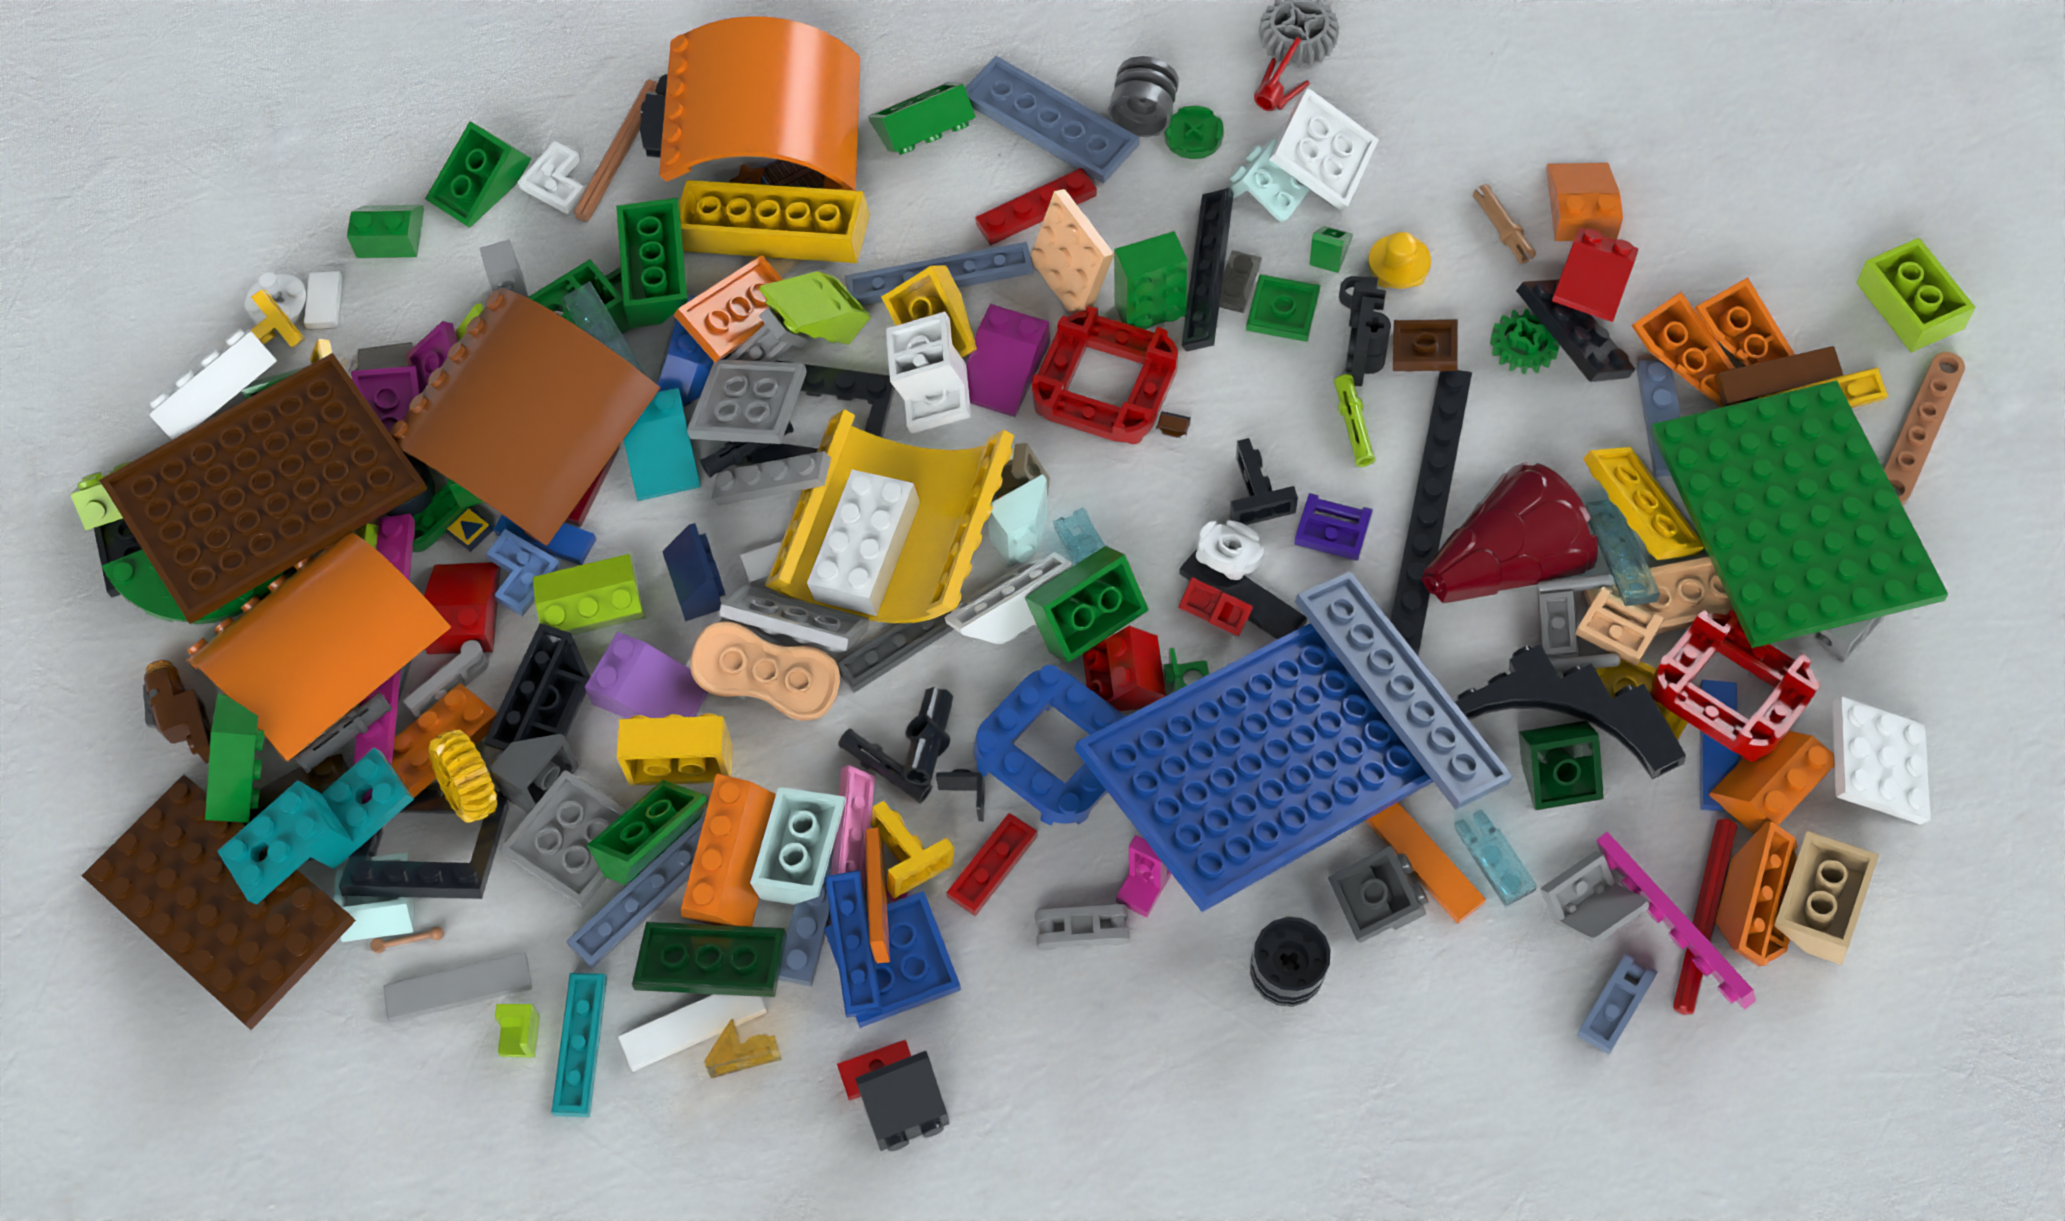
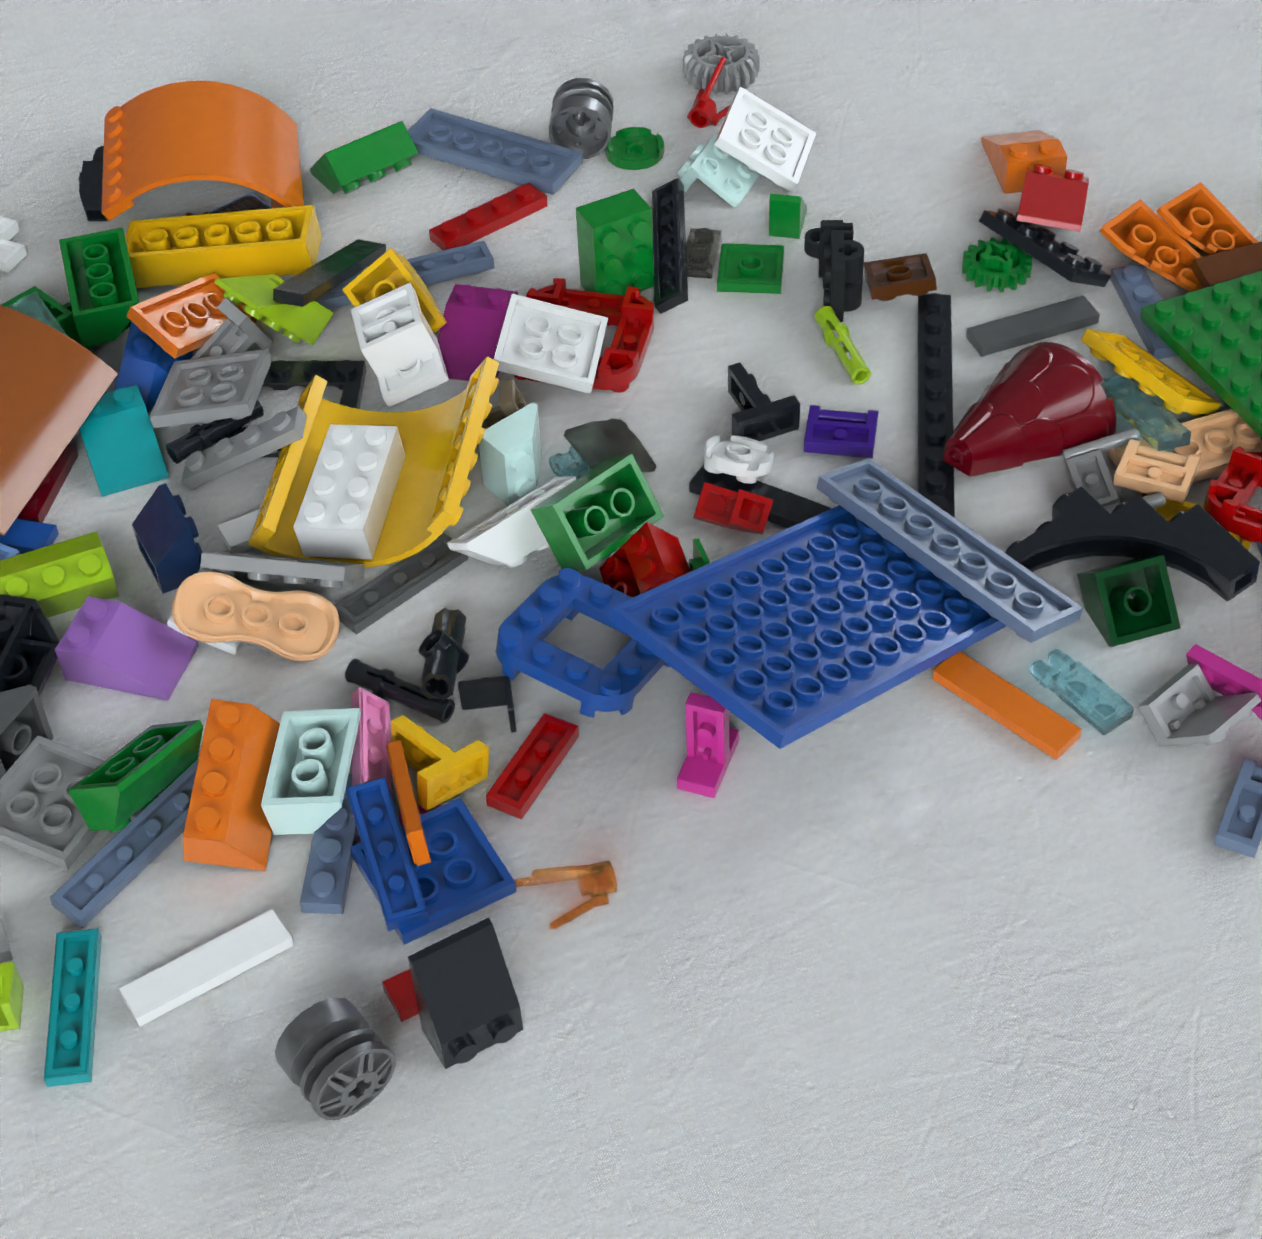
camera: 10 degrees left, 15 degrees down
nougat axle [574,79,658,222] -> none
yellow brick [617,713,733,786] -> none
dark green piece [632,922,787,997] -> none
clear yellow slope [704,1019,782,1078] -> none
light nougat plate [1030,189,1114,315] -> none
light grey plate [1035,904,1130,950] -> none
reddish brown piece [1156,411,1191,438] -> none
black wheel [1250,916,1331,1007] -> none
dark grey plate [1328,845,1429,943] -> none
yellow plate [1368,232,1431,289] -> none
medium nougat pin [1472,184,1536,264] -> none
none -> black tile [273,239,386,307]
none -> flat silver wheel [275,997,396,1120]
none -> white plate [493,294,608,394]
none -> clear orange plant [514,860,617,930]
none -> clear smoke slope [564,418,656,473]
none -> dark grey tile [966,295,1100,357]

